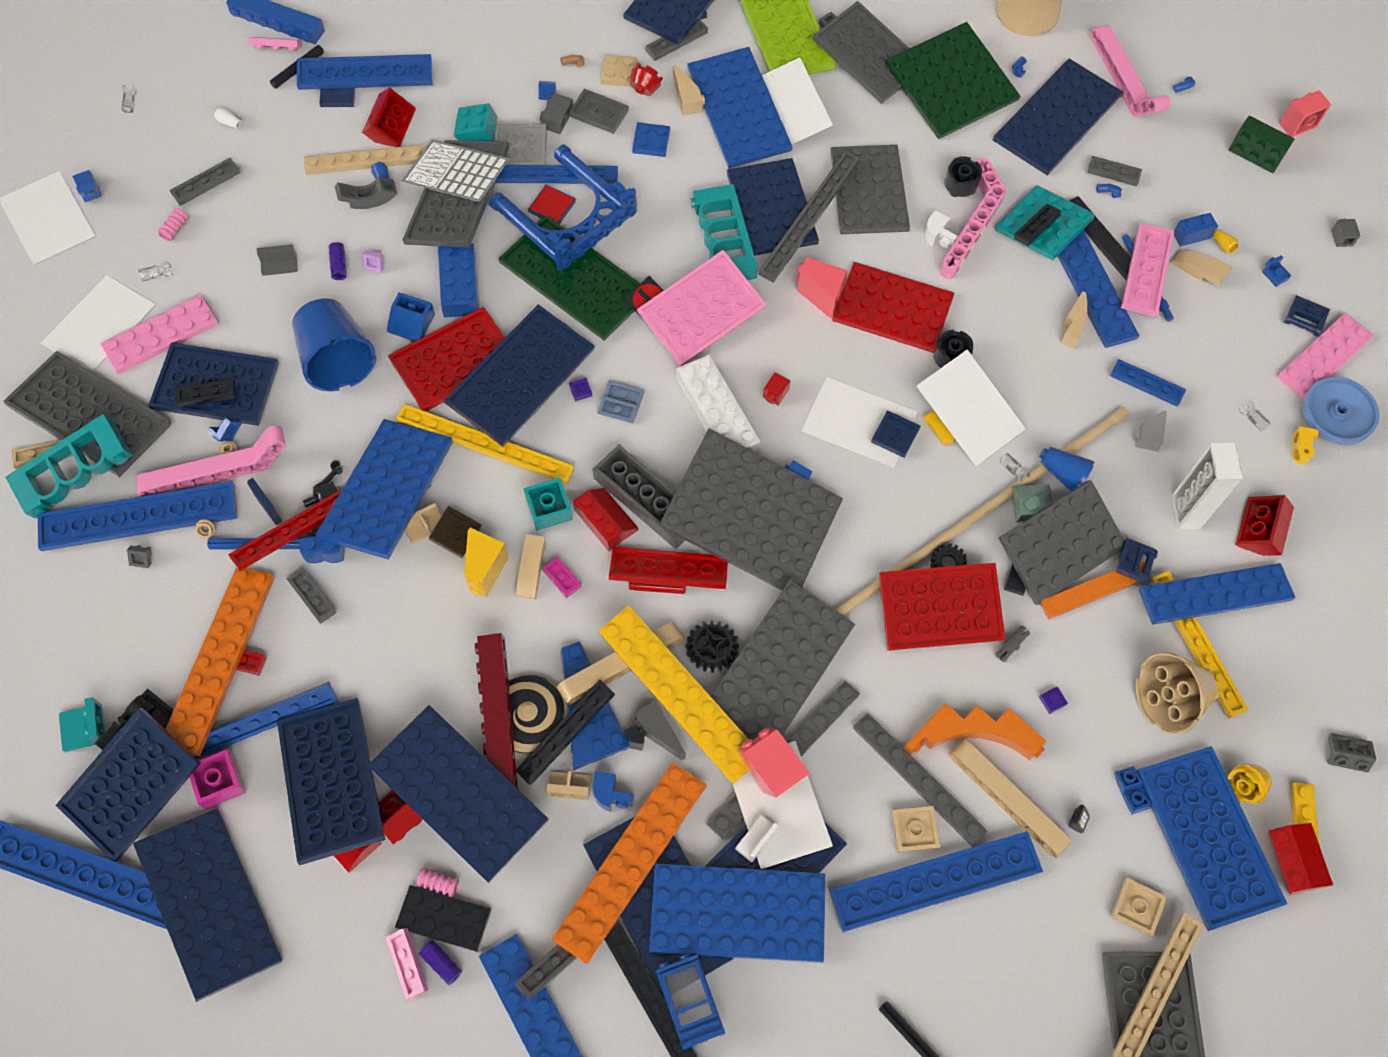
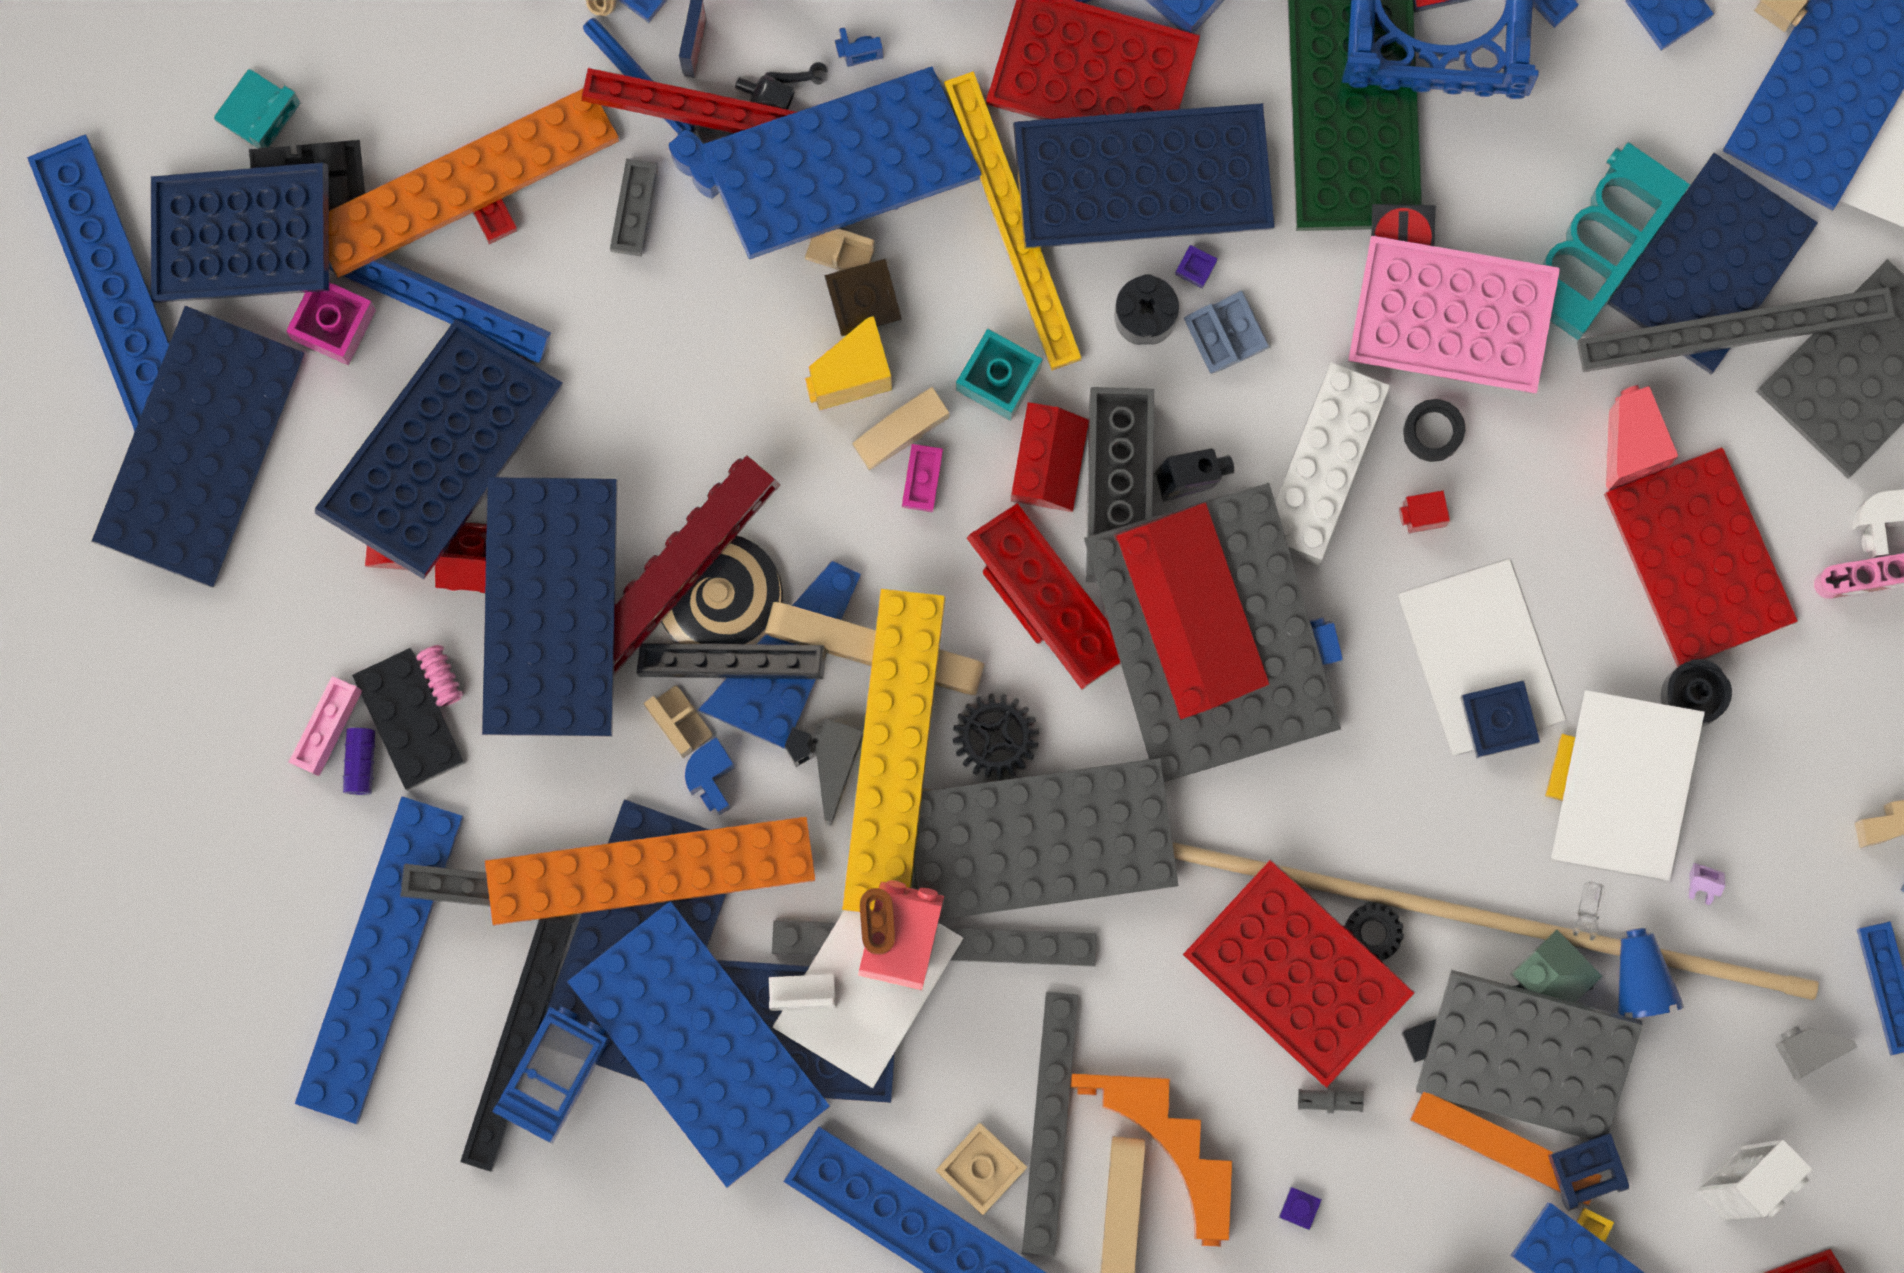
camera: 50 degrees right, 15 degrees up
none -> blue bracket [835,27,883,67]
none -> dark orange plate [860,888,895,955]
none -> black brick [1114,274,1179,345]
none -> red slope [1114,502,1270,719]
none -> black torso [1155,448,1234,502]
none -> black tyre [1403,399,1466,462]
none -> lavender tile [1689,863,1725,905]

